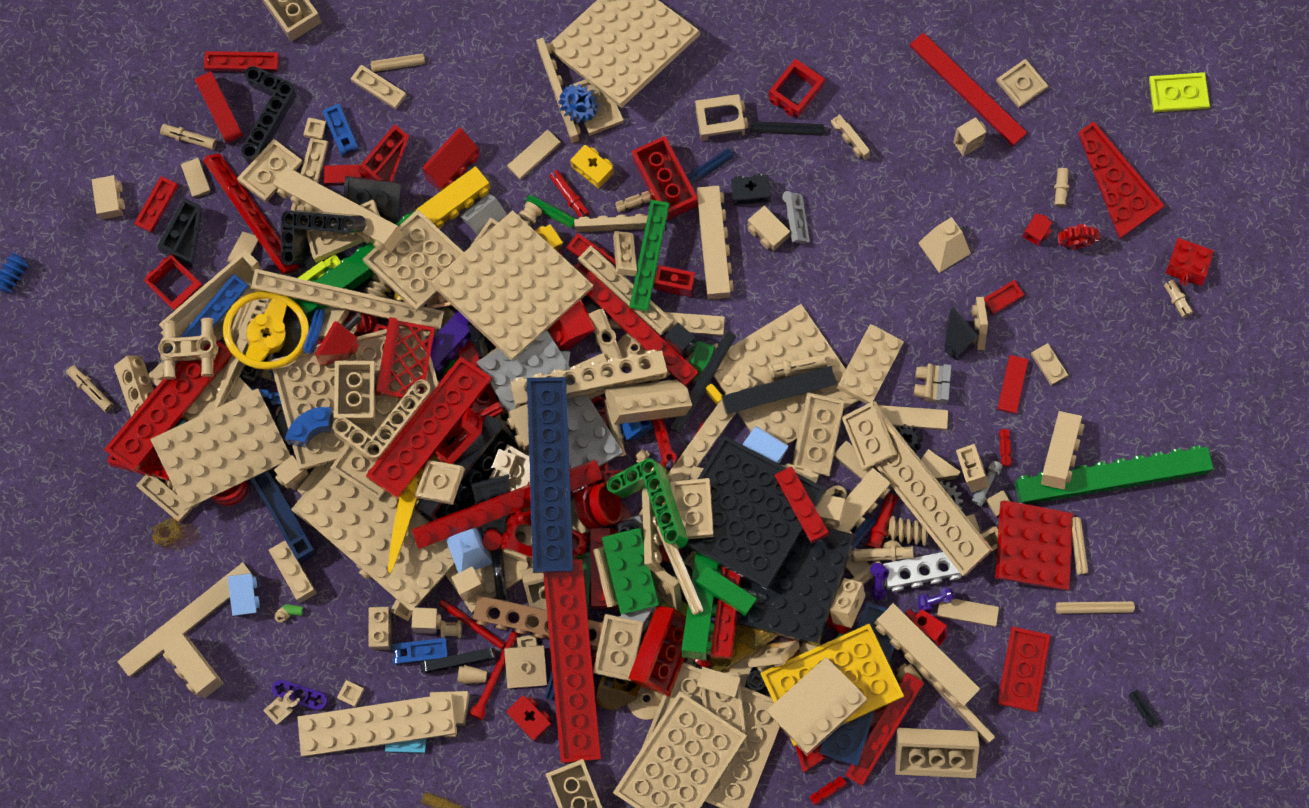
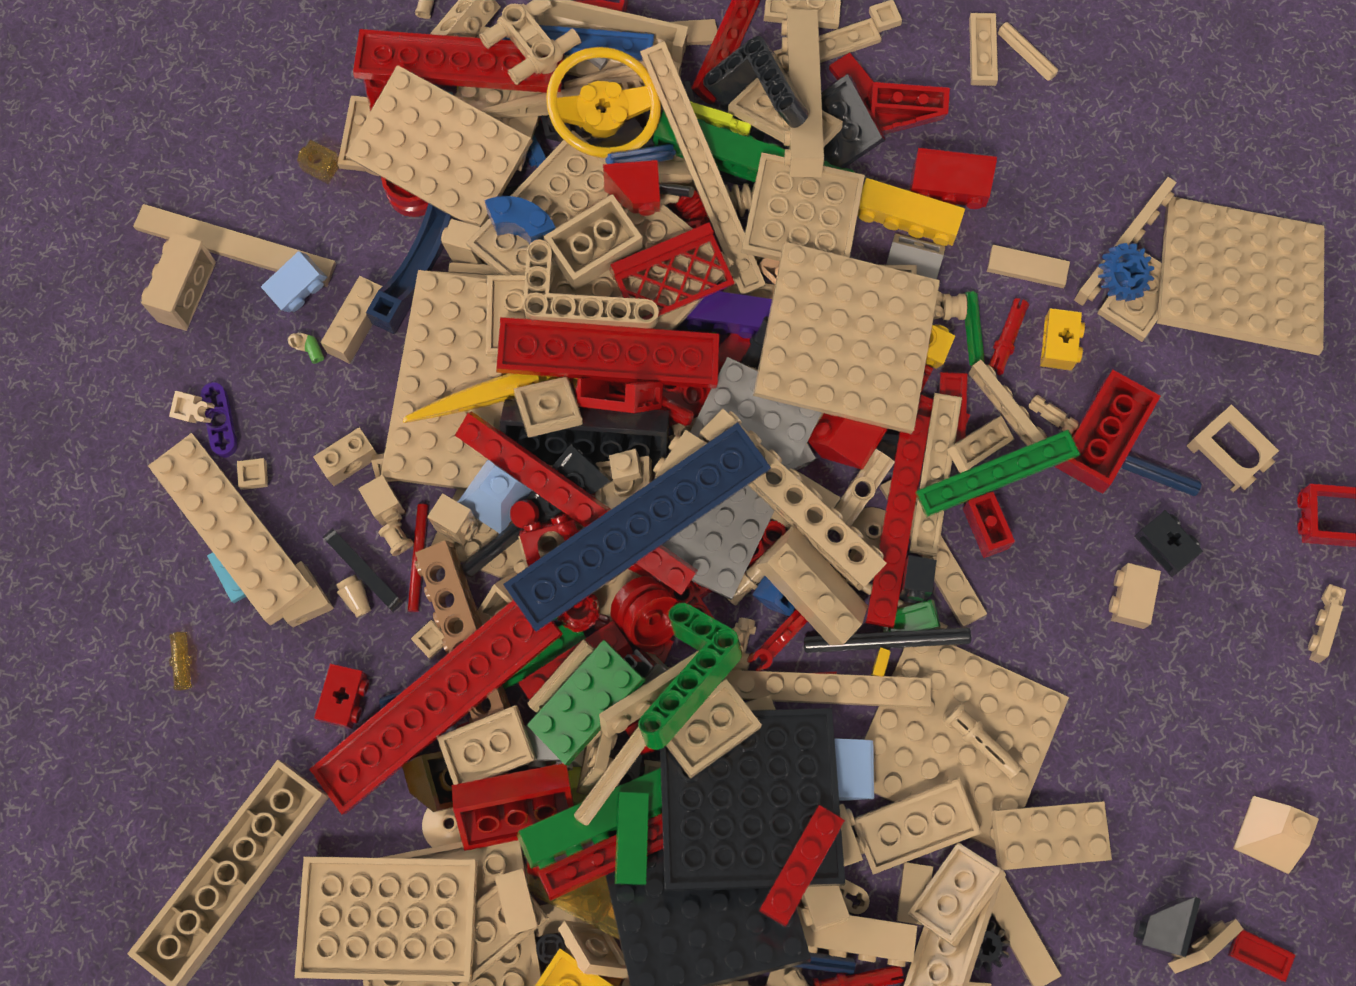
camera: 55 degrees right, 0 degrees up
blue plate [322,104,359,157] -> none
blue plate [392,638,448,665] -> none
red piece [469,631,518,720] -> none
tan plate [504,645,547,688] -> none
tan brick [697,186,733,300] -> none
black tile [721,366,836,415] -> none
black axle [751,121,824,135] -> none
light grey plate [782,191,810,244] -> none
tan hips [914,363,951,404] -> none

